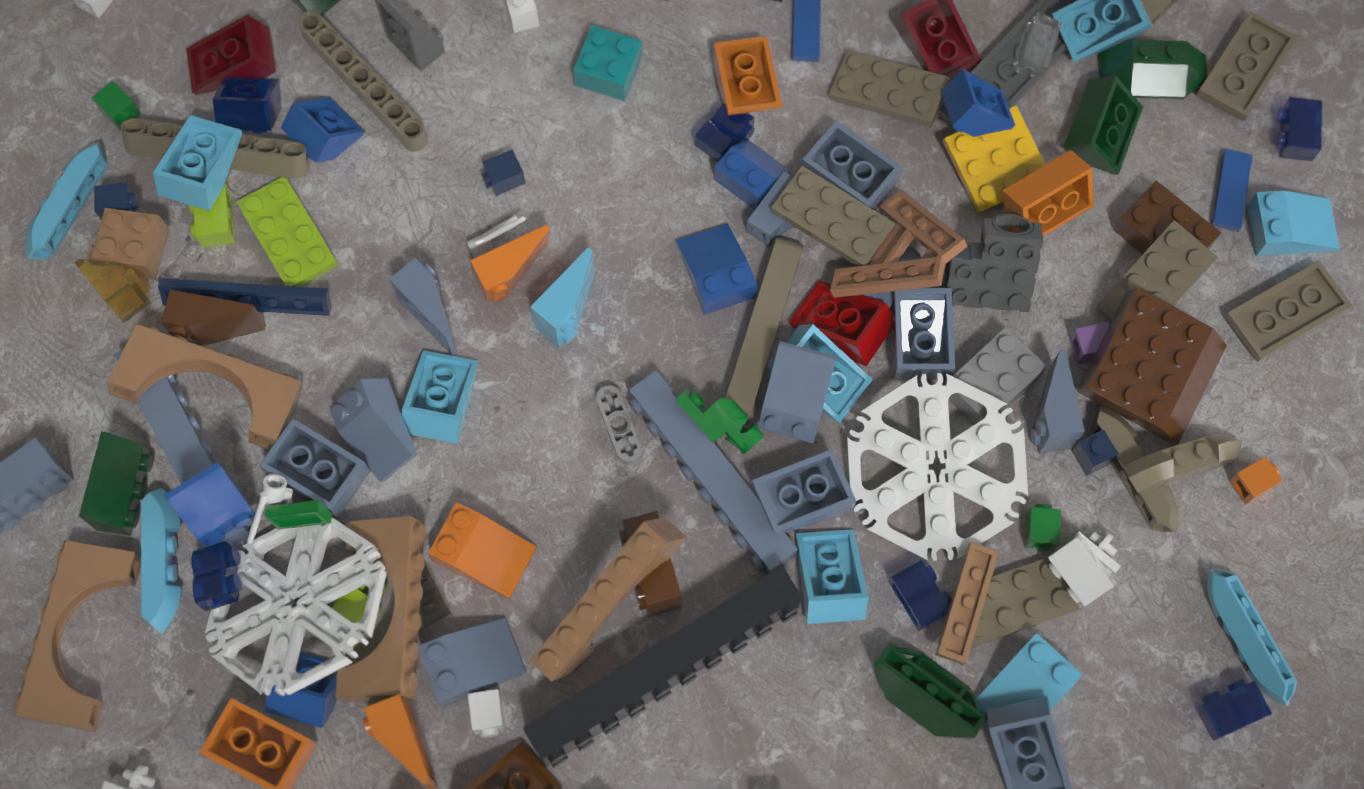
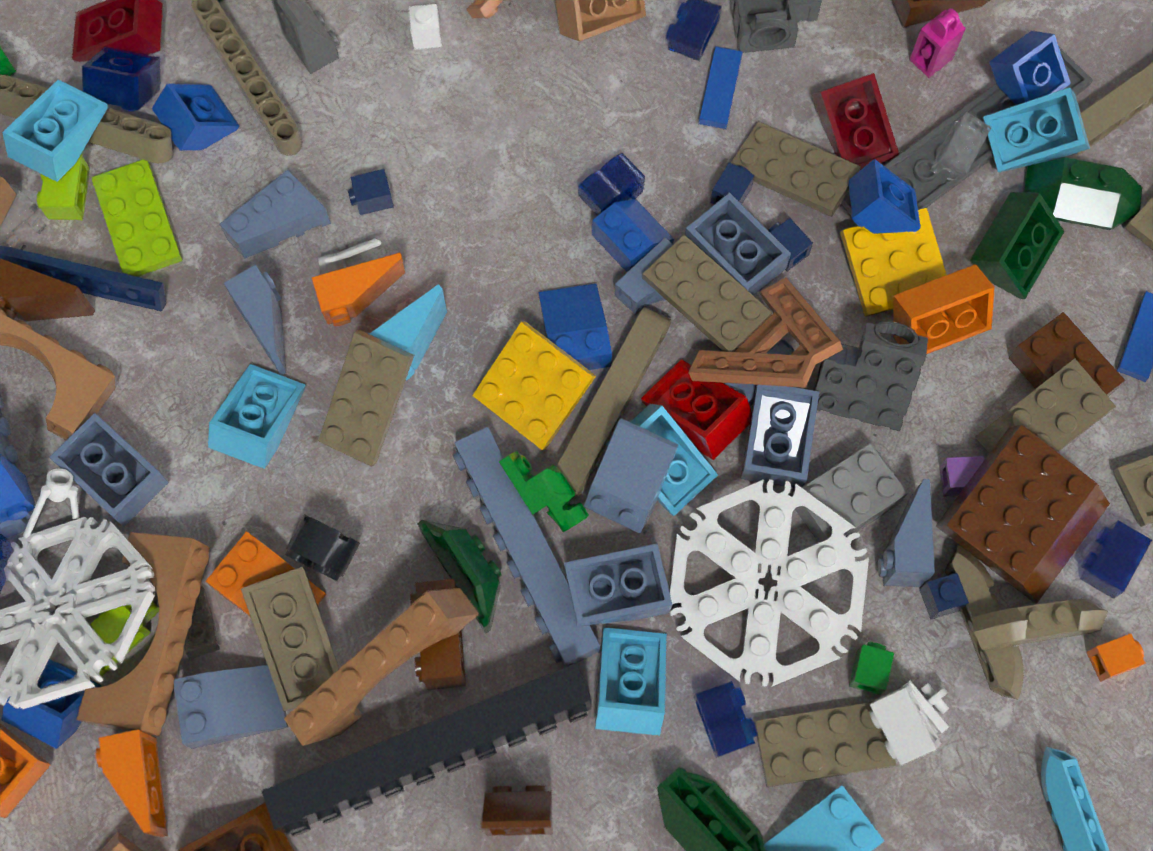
camera: 10 degrees right, 0 degrees up
green tile [264,500,332,530] -> none
sand blue slope [329,378,417,482] -> none
white brick [468,689,506,738] -> none
teal brick [573,25,643,101] -> none
light grey beam [596,385,642,465] -> none
orange slope [713,36,782,115] -> none
medium nougat plate [935,542,999,665] -> none
none -> sand blue wedge [219,169,331,259]
none -> dark tan plate [241,566,339,711]
none -> black brick [285,514,360,581]
none -> dark tan plate [318,330,414,467]
none -> dark green wedge [417,520,502,634]
none -> yellow plate [472,321,596,450]
none -> reddish brown slope [481,785,553,836]
none -> dark blue brick [710,163,755,205]
none -> dark blue brick [768,218,813,272]
none -> clear blue brick [1080,520,1152,599]

